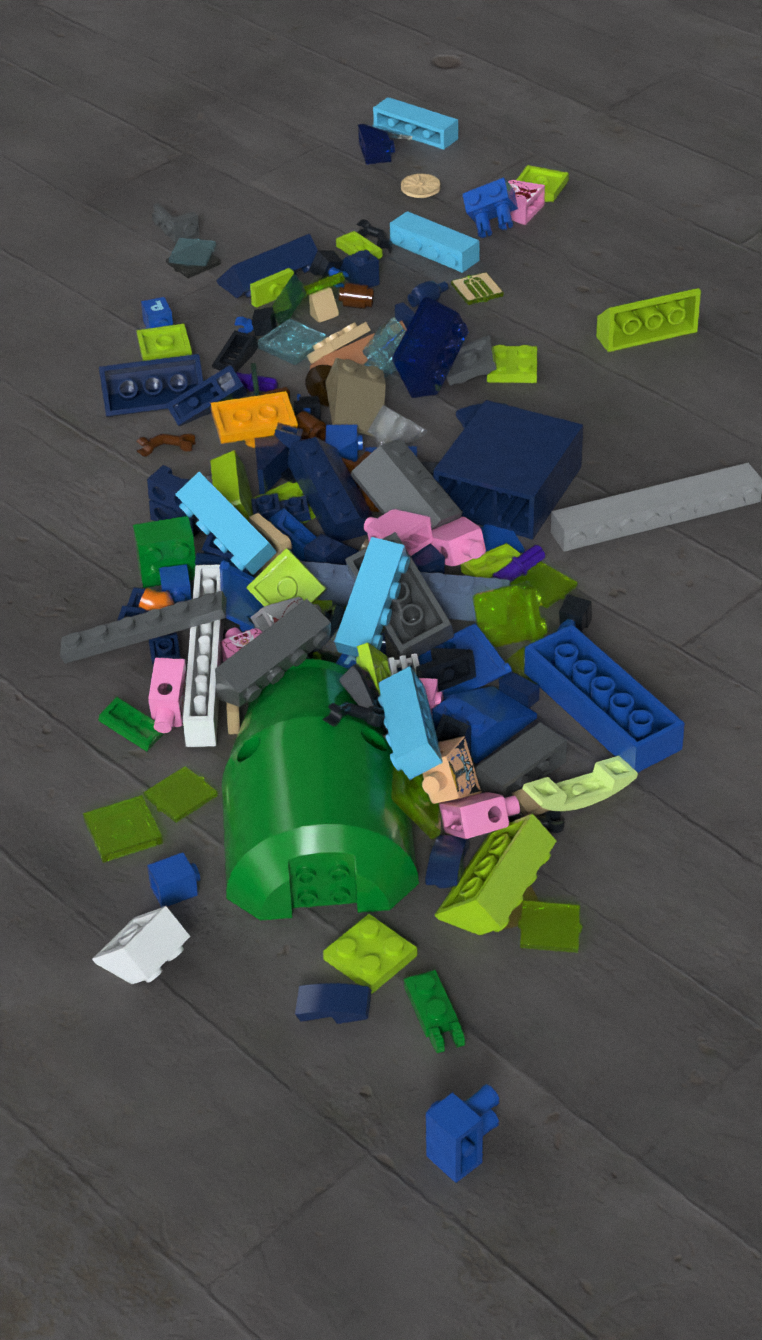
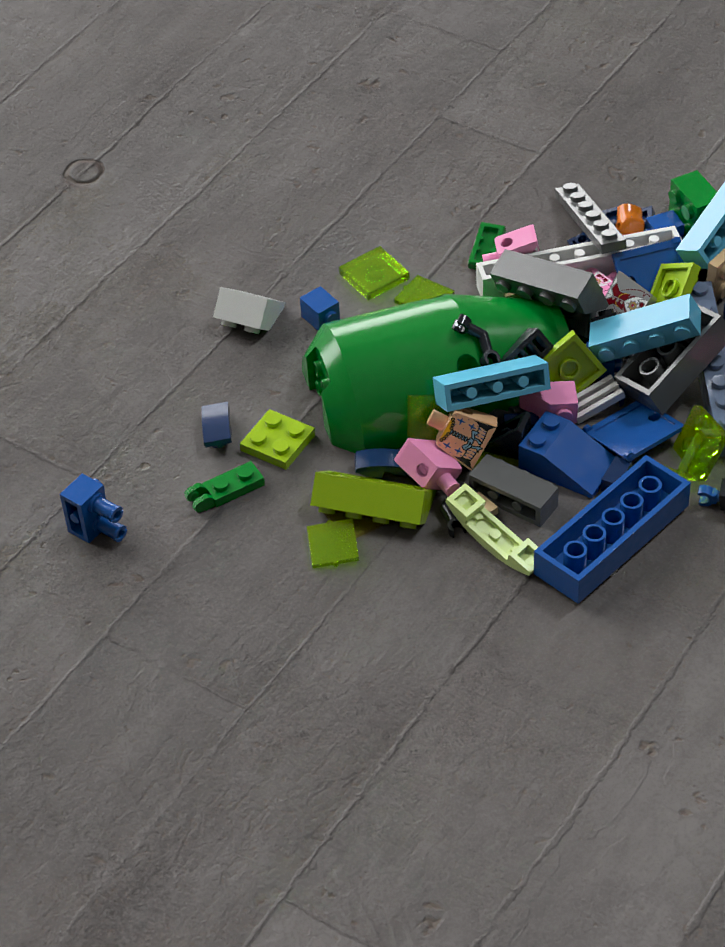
camera: 80 degrees right, 5 degrees up
black slope [416,648,476,692] -> none

